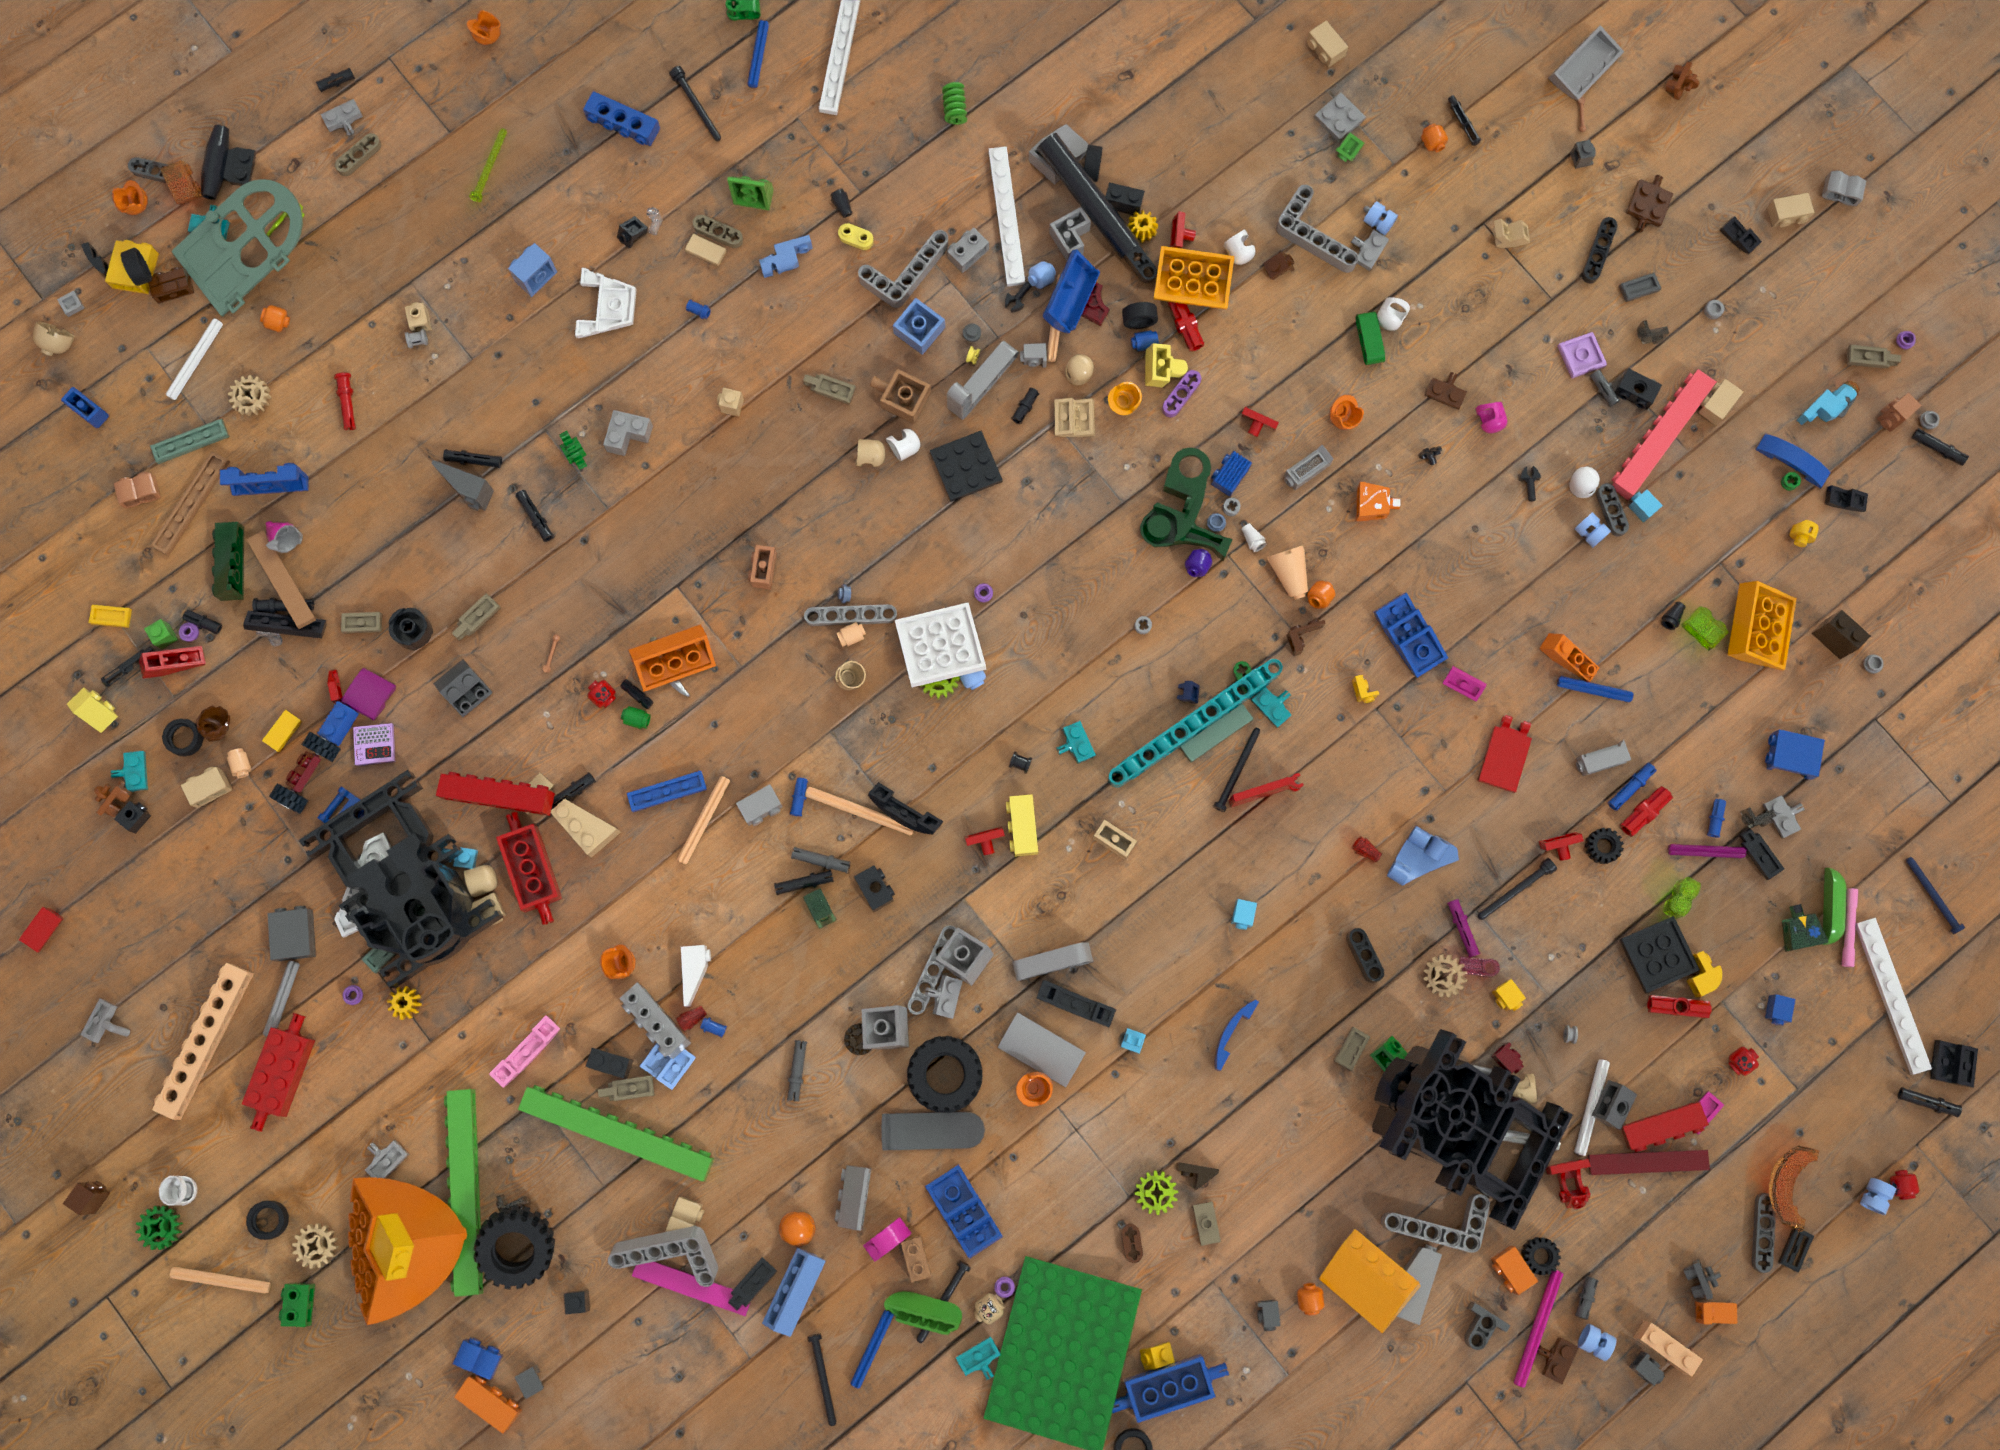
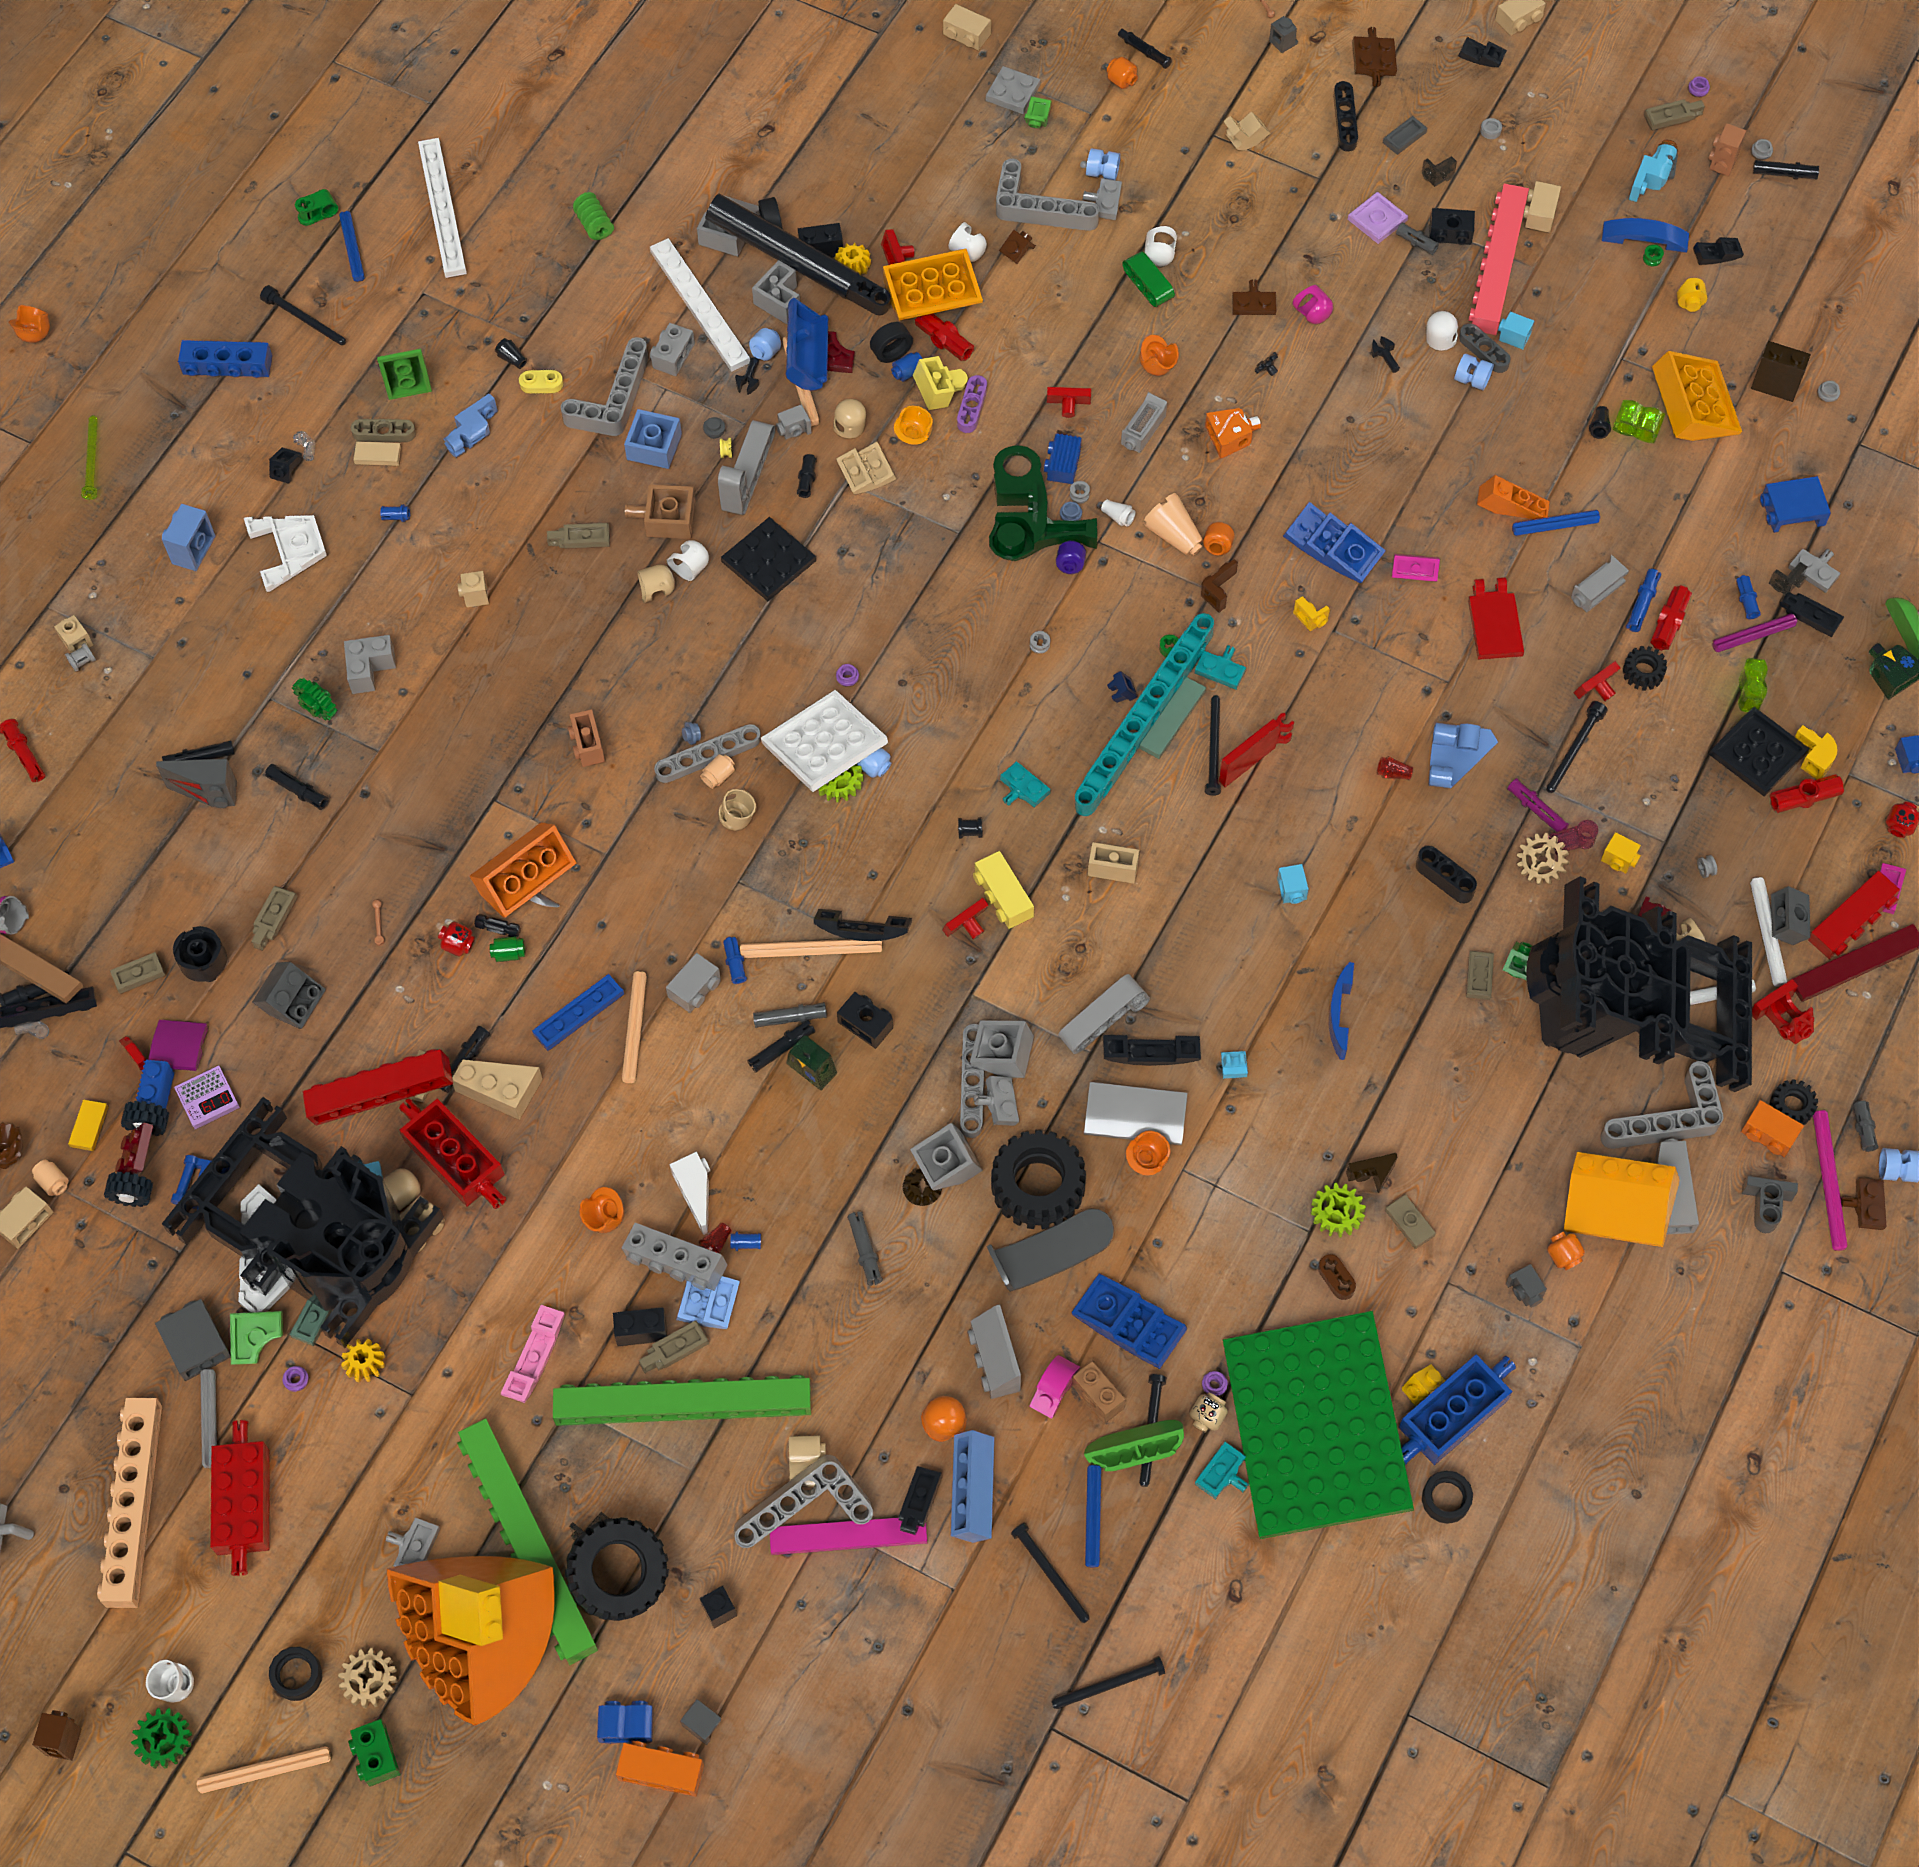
camera: 20 degrees left, 15 degrees down
none -> bright green tile [230,1311,283,1365]

